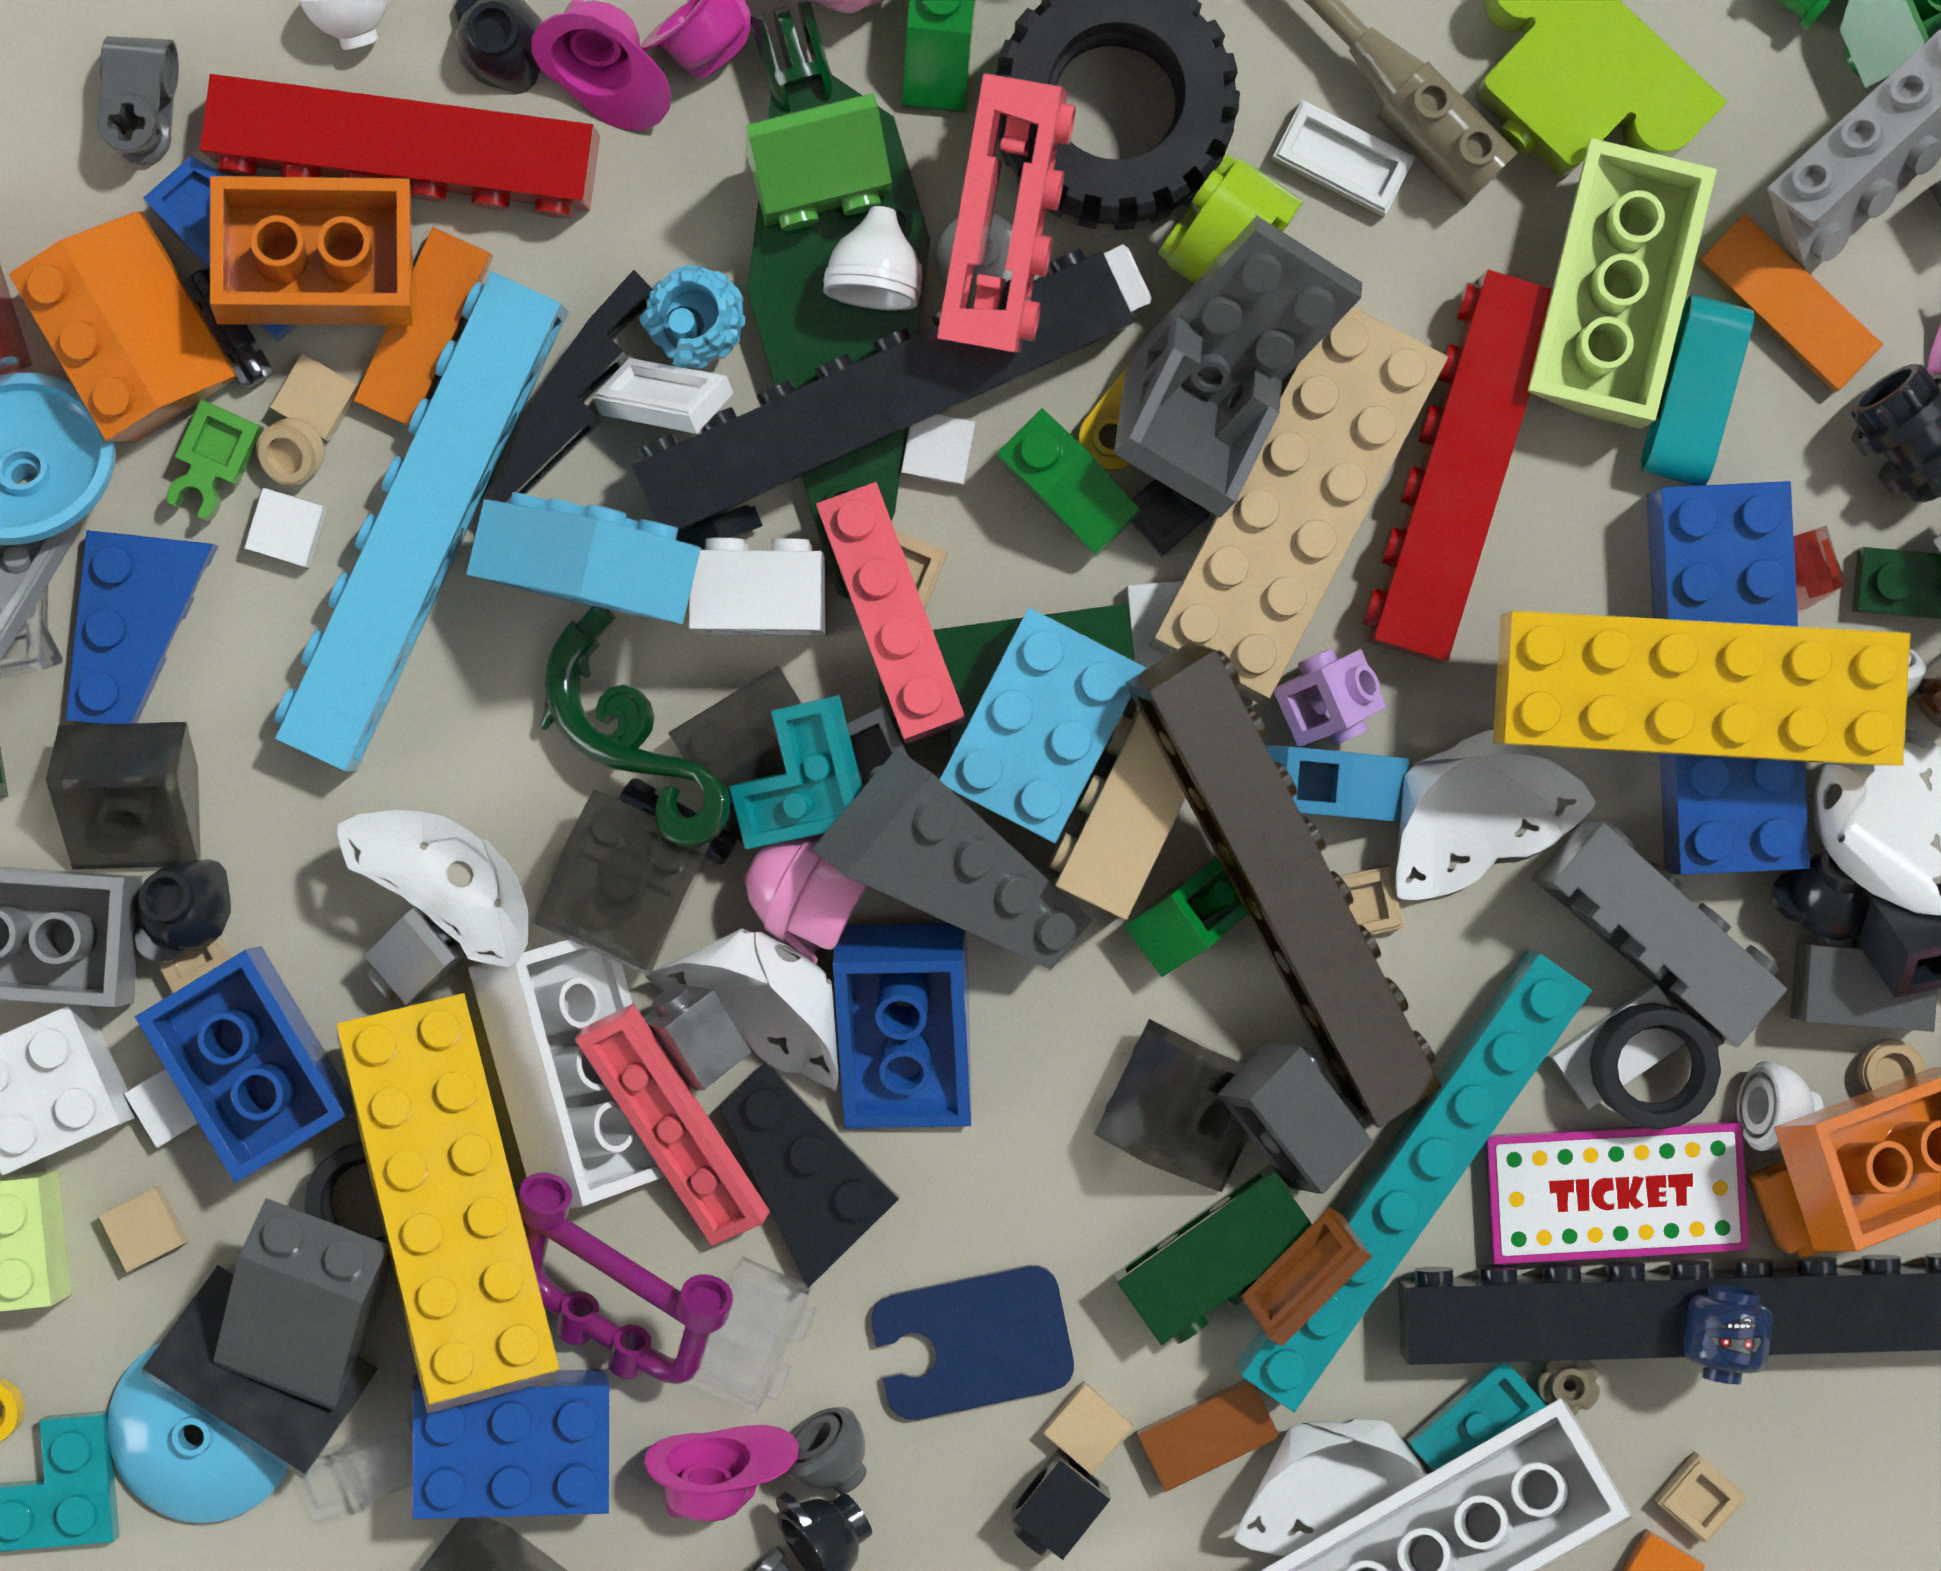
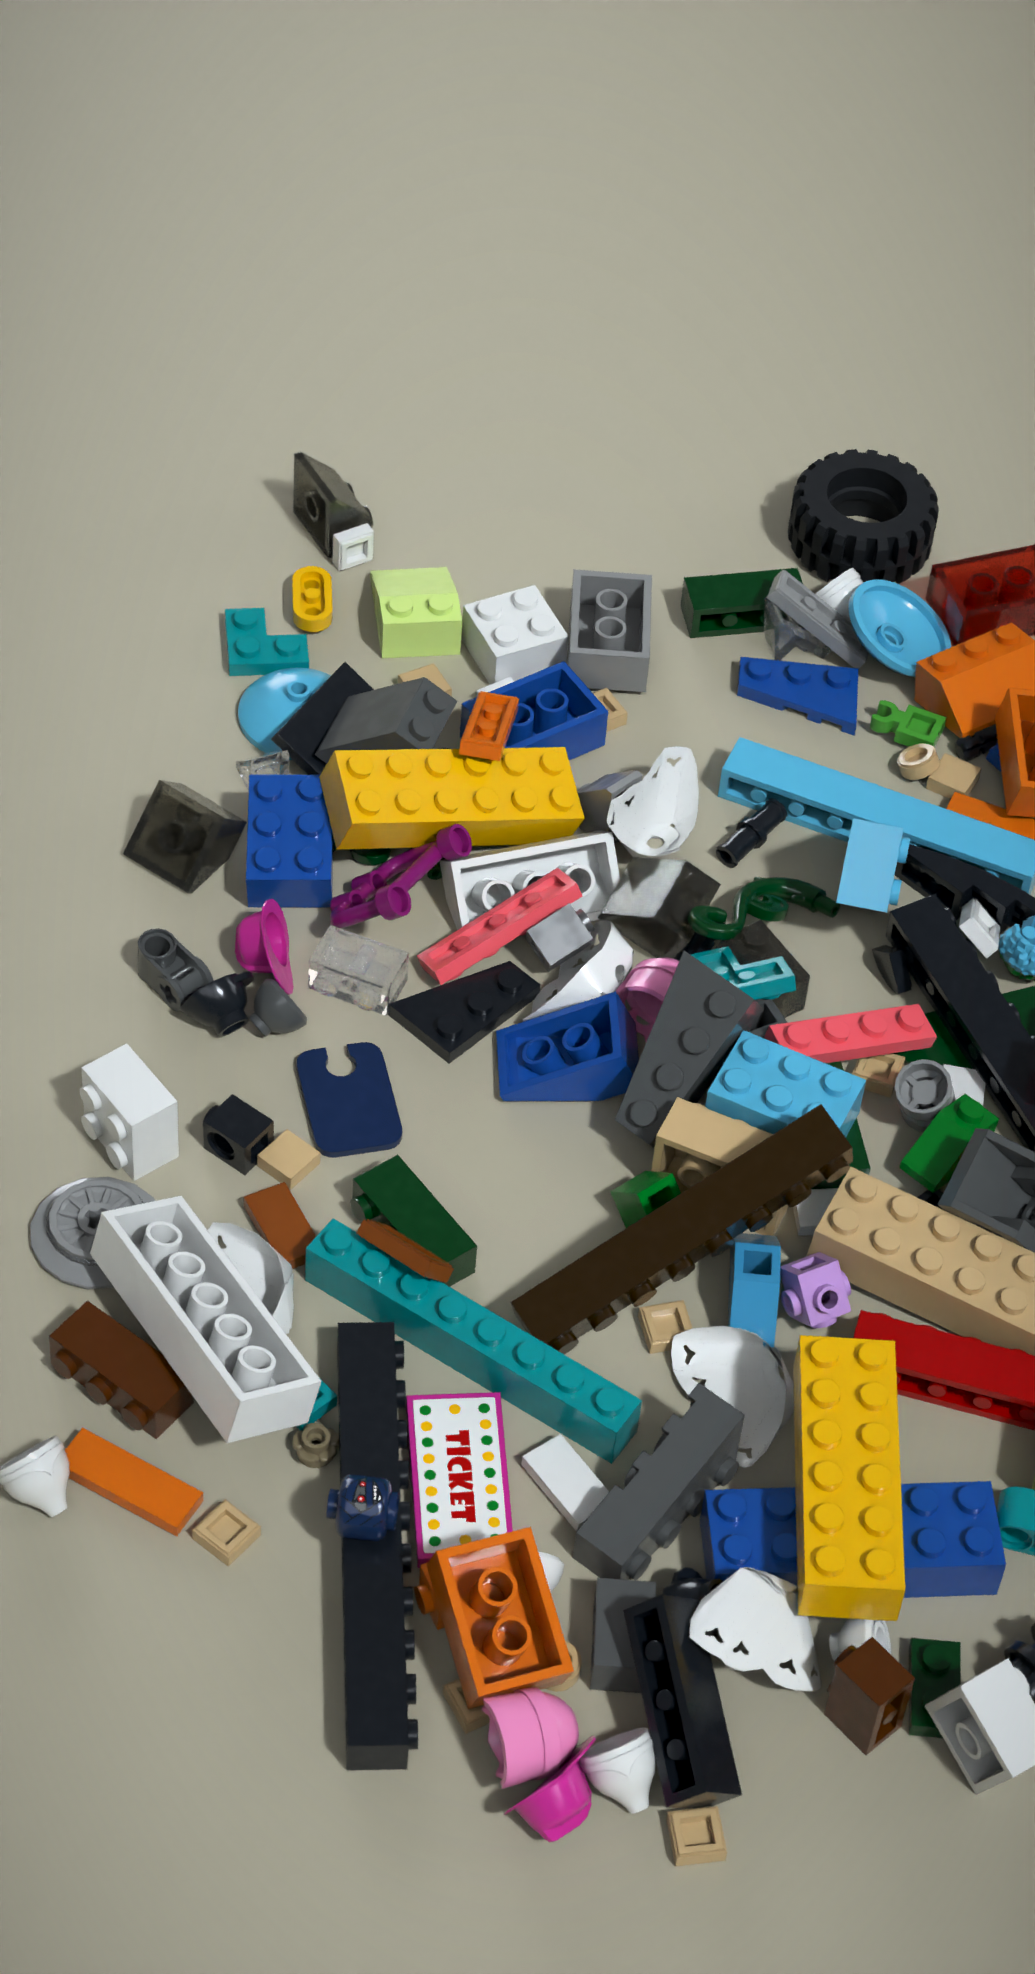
camera: 85 degrees right, 40 degrees down
clear smoke slope [46,722,201,870] -> none
black piece [133,859,231,964] -> none
white tile [244,488,328,568] -> none
white brick [689,538,827,636] -> none
clear smoke slope [1094,1019,1249,1193] -> none
dark grey brick [1217,1042,1372,1194] -> none
black tyre [1590,1002,1721,1130] -> none
clear red plate [1794,525,1846,599] -> none
none -> orange tile [459,691,519,761]
none -> black pin [716,798,788,868]
none -> light grey wheel [894,1059,956,1132]

